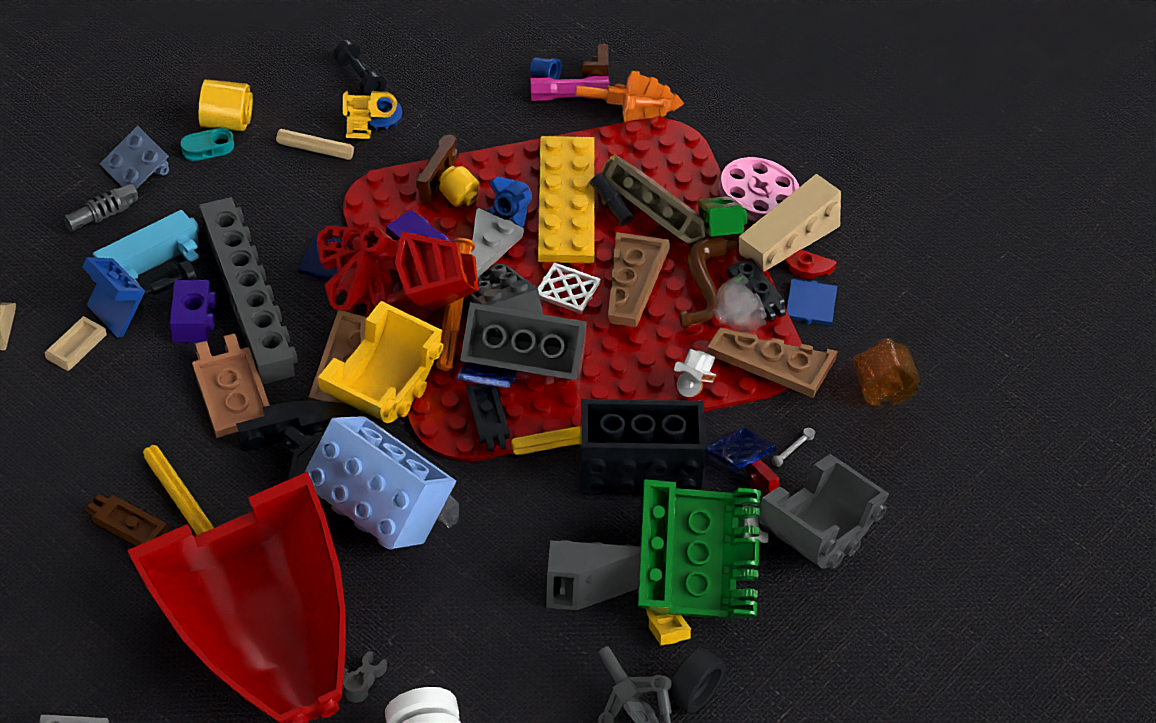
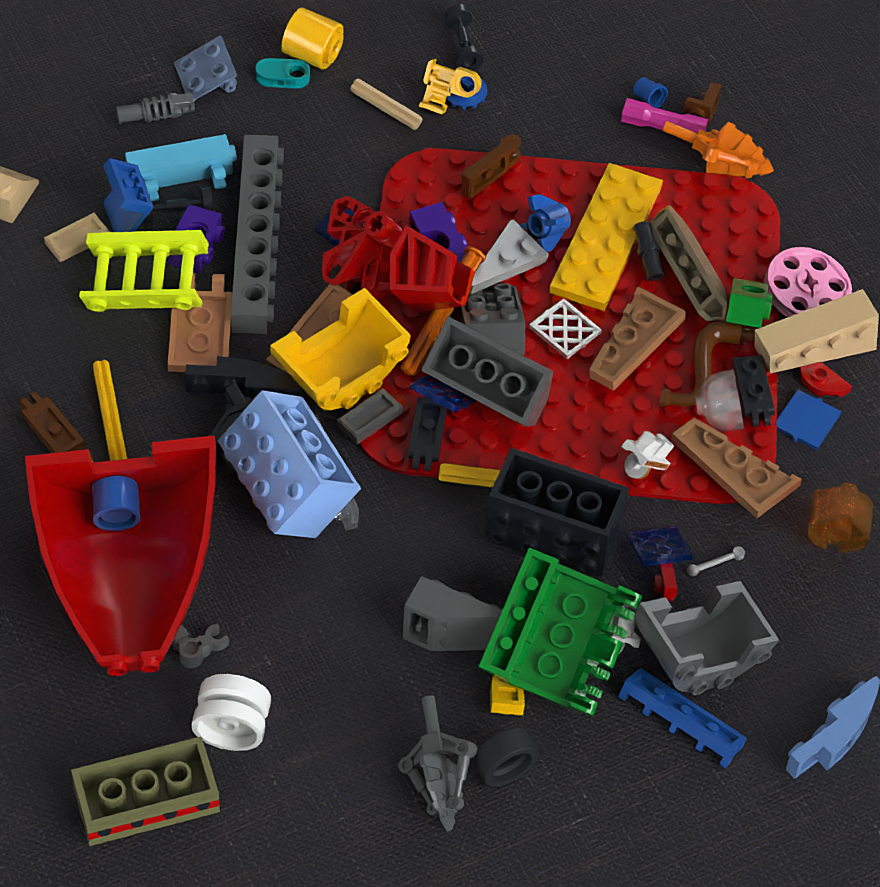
camera: 20 degrees right, 5 degrees up
yellow head [439,166,479,207] -> none
none -> neon yellow fence [79,230,209,312]
none -> blue piece [91,476,141,531]
none -> dark grey tile [337,388,403,445]
none -> blue hinge [618,668,747,769]
none -> medium blue slope [786,676,880,779]

